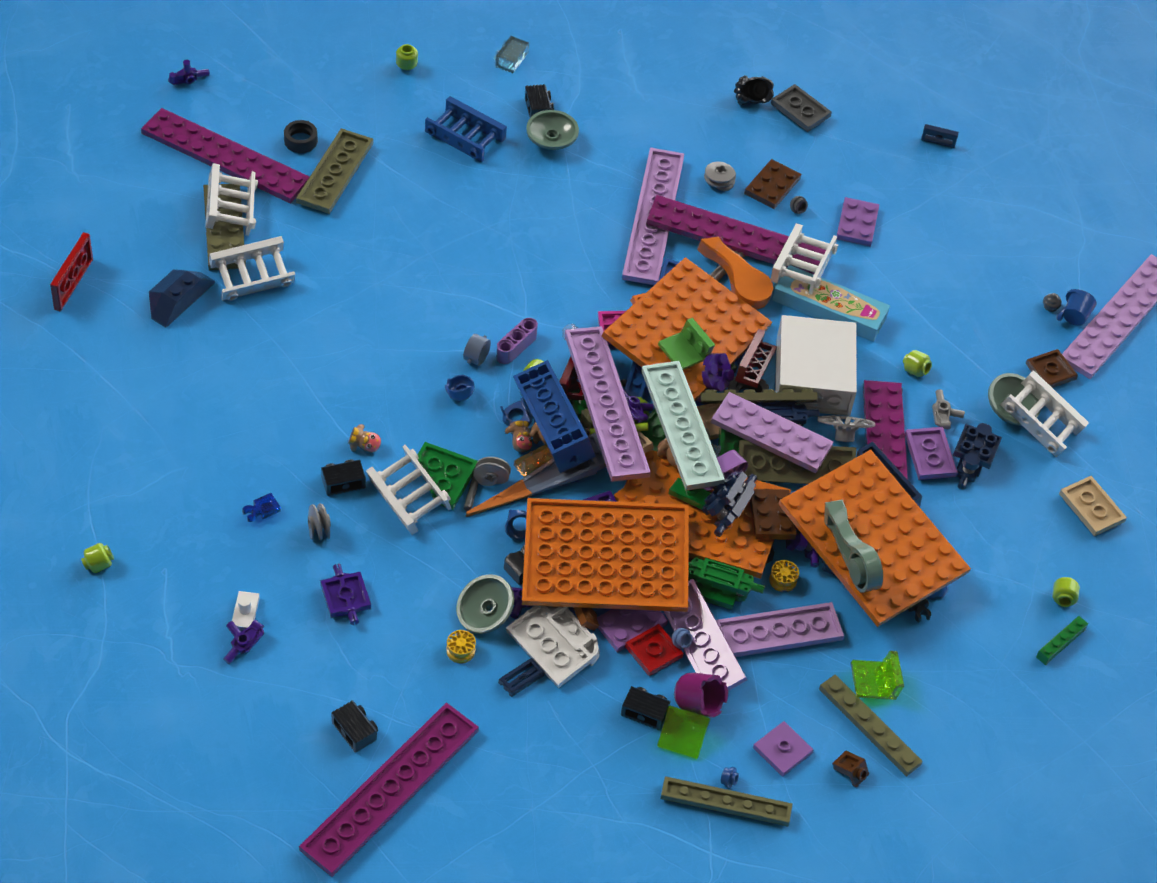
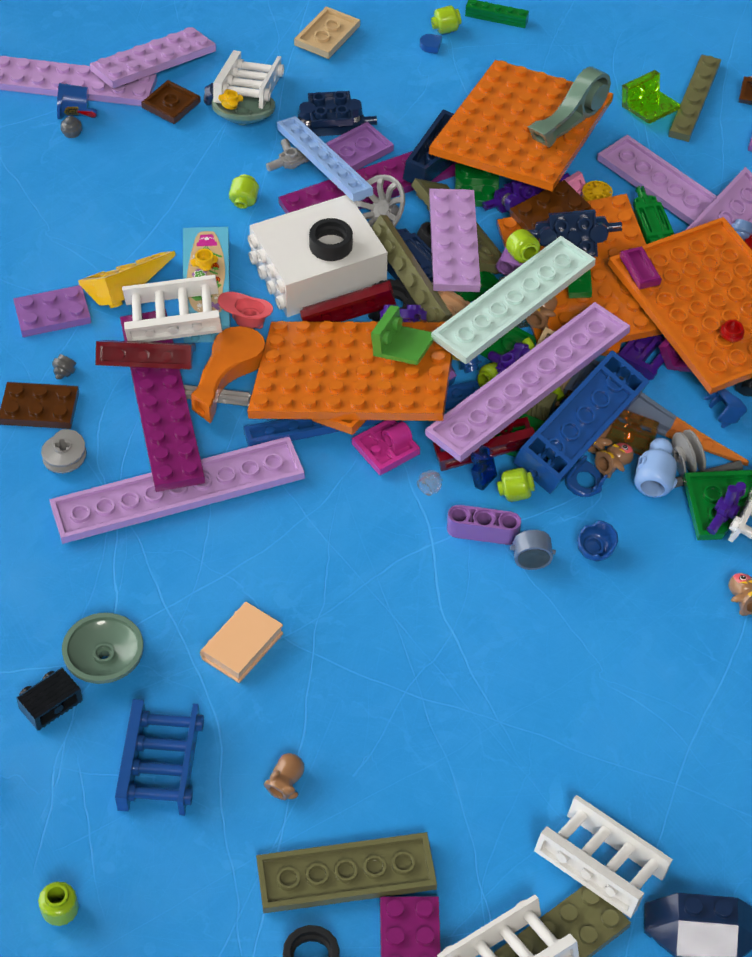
camera: 115 degrees left, 0 degrees up
none -> yellow wedge [78,251,176,308]
none -> lavender plate [90,27,216,88]
none -> dark red fence [95,340,196,369]
none -> yellow plate [191,249,218,271]
none -> light nougat piece [200,602,283,683]
none -> yellow plate [218,89,243,110]
none -> coral piece [218,292,273,329]
none -> medium nougat animal [263,753,304,800]
none -> light blue plate [277,116,374,202]
none -> black tyre [309,218,353,261]
none -> blue tile [420,34,442,54]
none -> clear blue plate [471,445,497,490]
none -> lime head [506,229,540,263]
none -> bright pink tile [562,171,586,195]
none -> magenta tile [620,246,662,290]
none -> light blue piece [634,438,677,498]
none -> dark purple piece [706,482,746,535]
none -> red plate [720,320,745,342]

